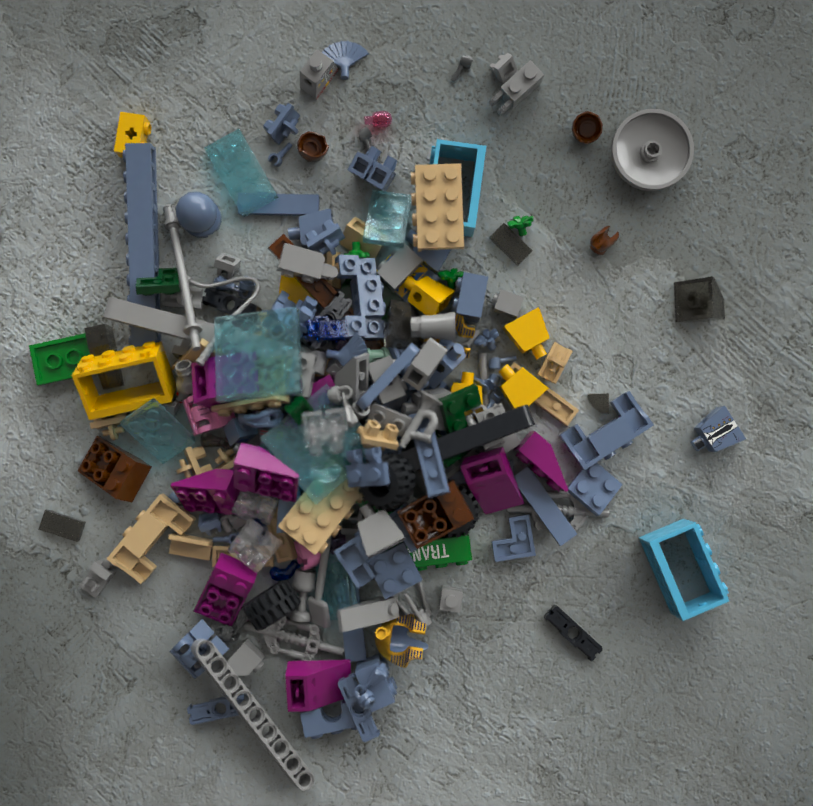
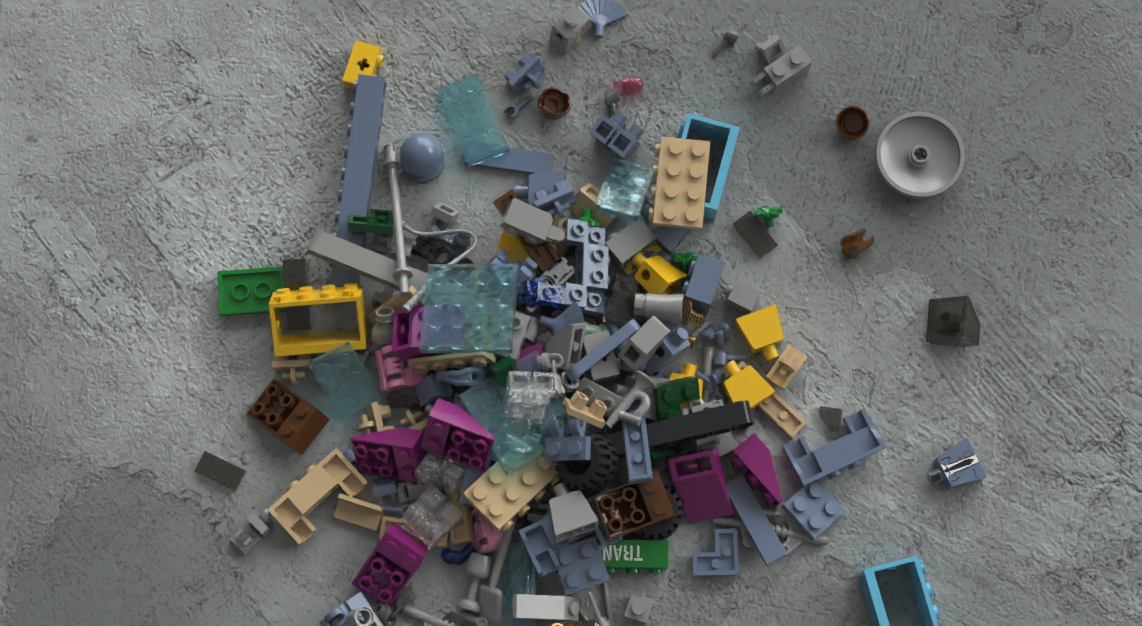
camera: 10 degrees right, 10 degrees down
black tyre [243,580,301,631] -> none

